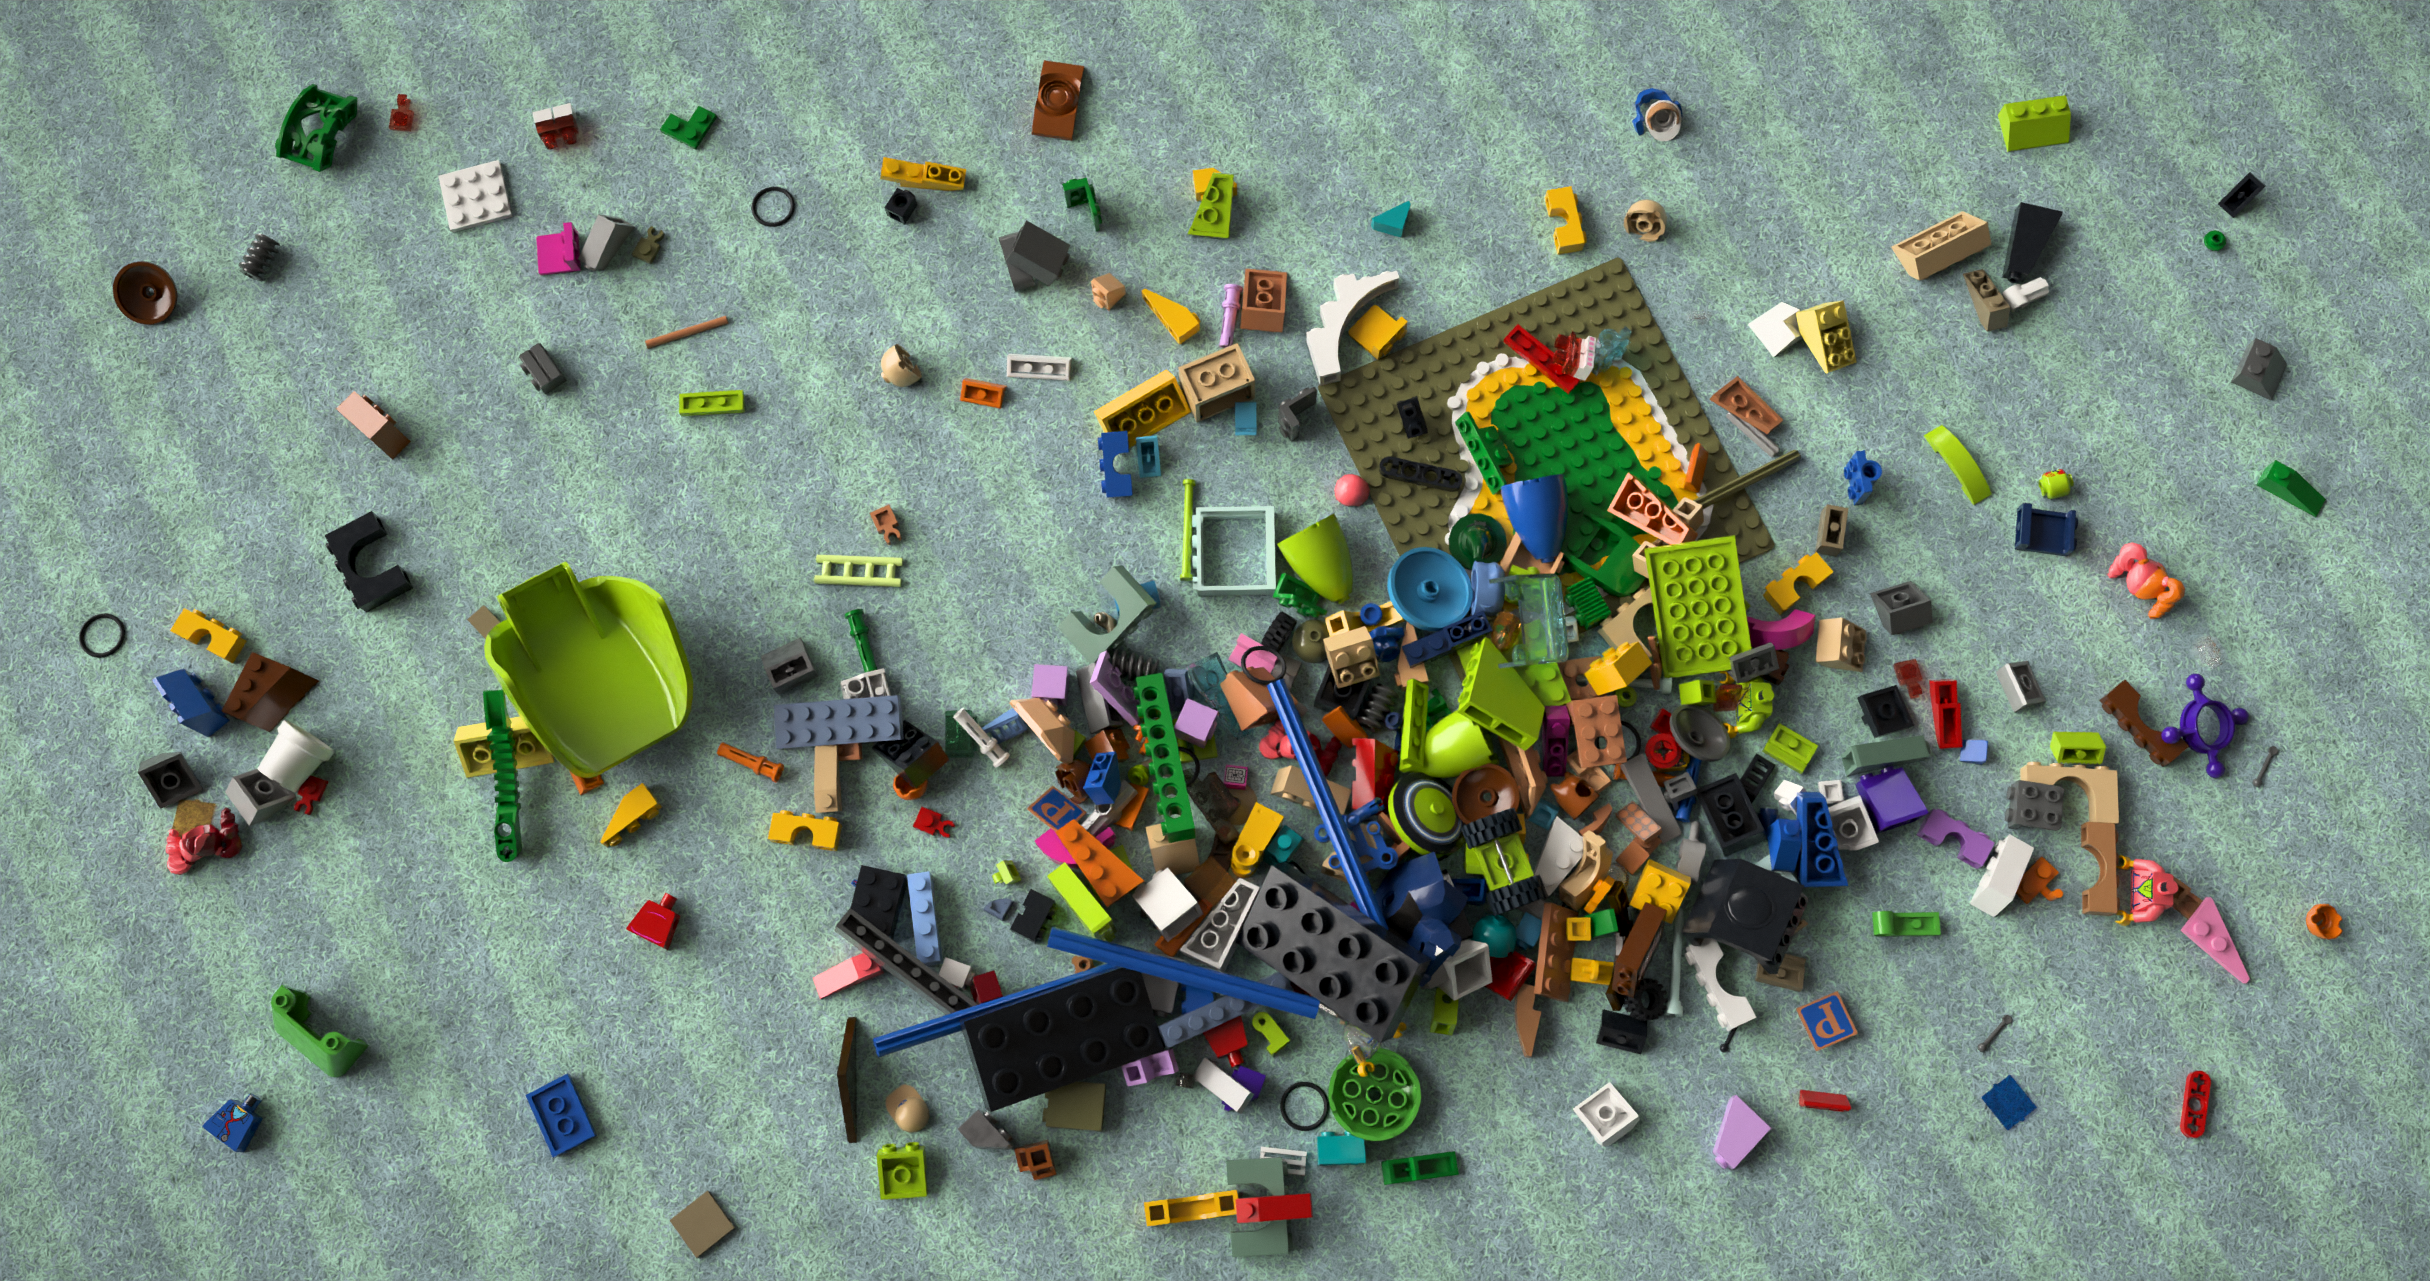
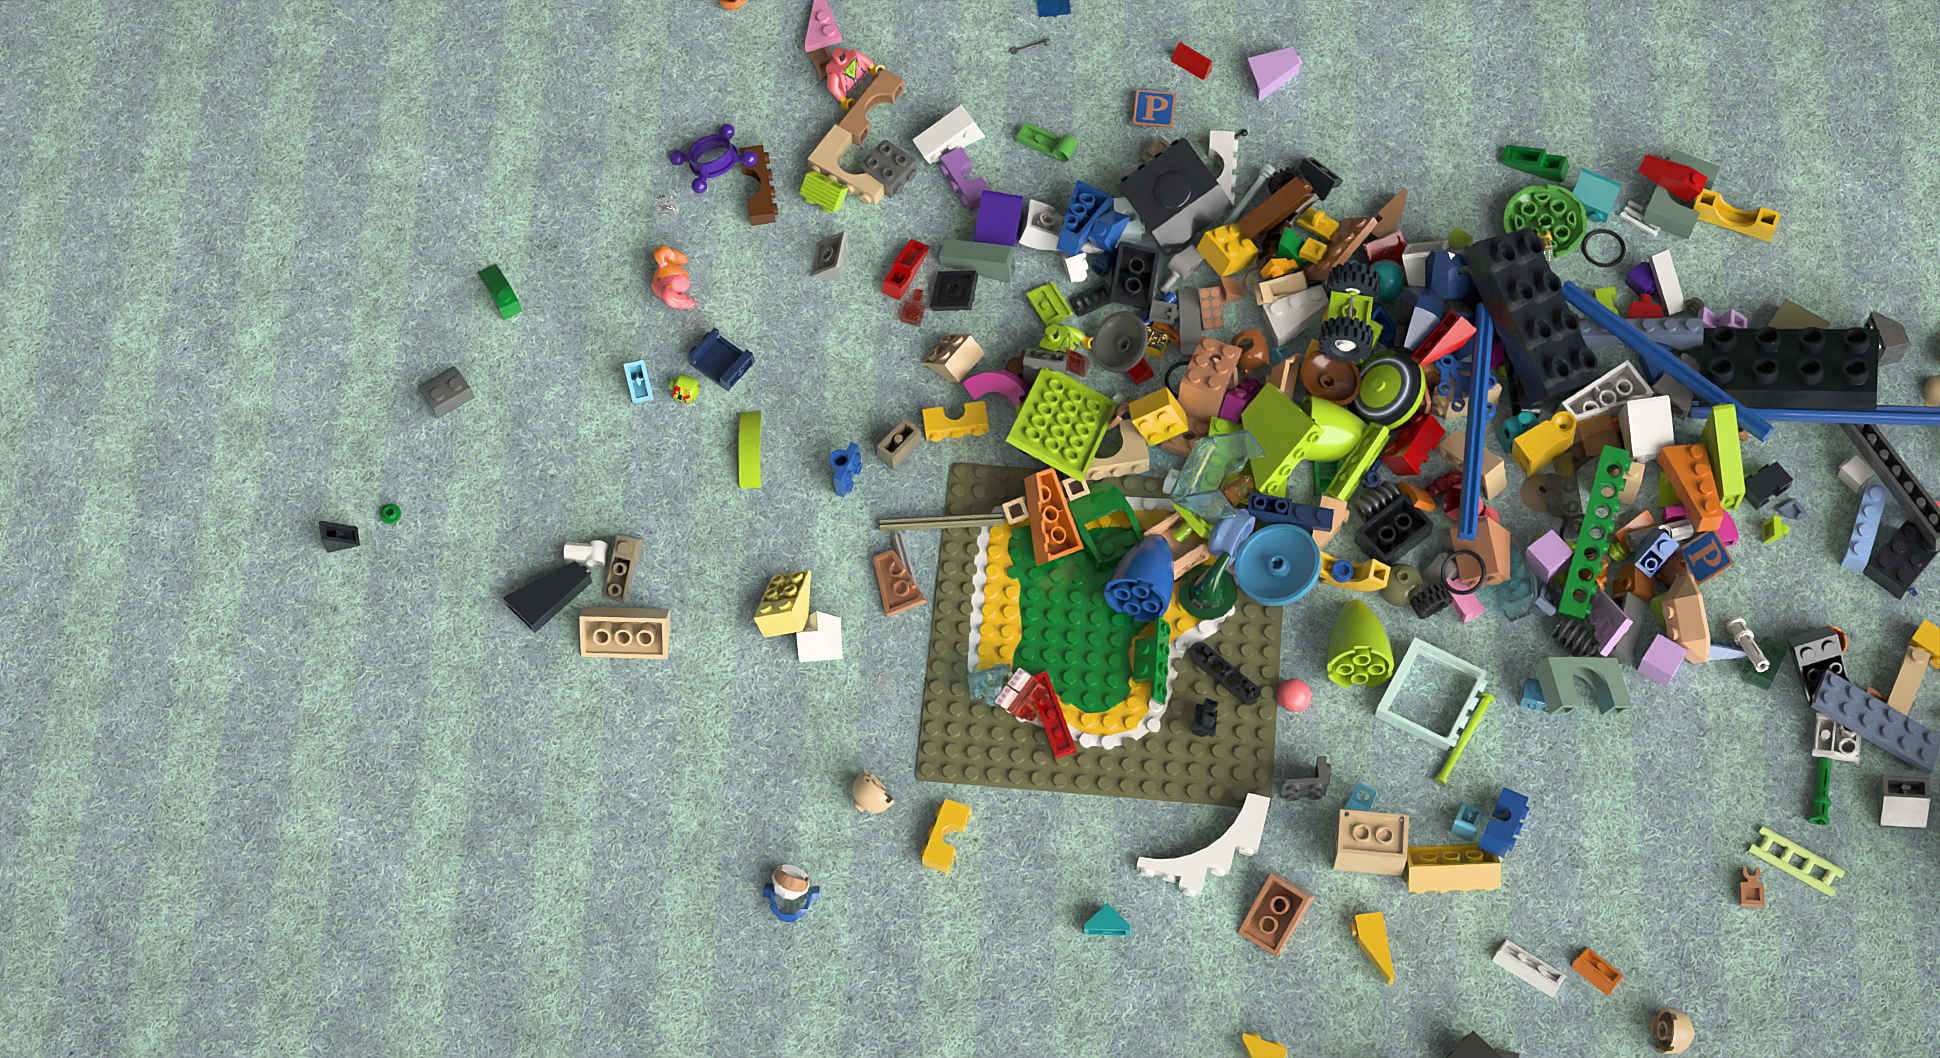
camera: 150 degrees left, 10 degrees down
red plate [913,806,955,838] -> none
dark red panel [970,970,1003,1005] -> none
dark orange brick [1014,1139,1057,1180] -> none
light nougat slope [1091,273,1126,311] -> none
dark tan arm [1094,612,1117,633] -> none
lime wing [1188,172,1234,238] -> none
lavender pin [1219,284,1243,348] -> none
tile [1223,765,1248,790] -> none
green bracket [1273,573,1328,618] -> none
tan slope [1323,626,1380,689] -> none
blue pin [1325,797,1385,832] -> none
yellow bracket [1348,305,1408,360] -> none
blue piece [1369,626,1405,662] -> none
green brick [1564,577,1612,630] -> none
white slope [1573,1082,1640,1147] -> none
nougat slope [1579,803,1613,837] -> none
red gear [1645,733,1681,769] -> none
lime brick [1679,680,1716,706] -> none
orange slope [1683,443,1708,493] -> none
white tile [1818,780,1844,804] -> none
dark grey slope [1870,581,1933,635] -> none
slope [1960,740,1988,765] -> none
lime slope [1998,95,2071,152] -> none
orange plate [2016,857,2063,904] -> none
dark grey hinge [2252,746,2278,787] -> none
none -> medium azure slope [623,359,653,403]
none -> slope [1411,309,1477,367]

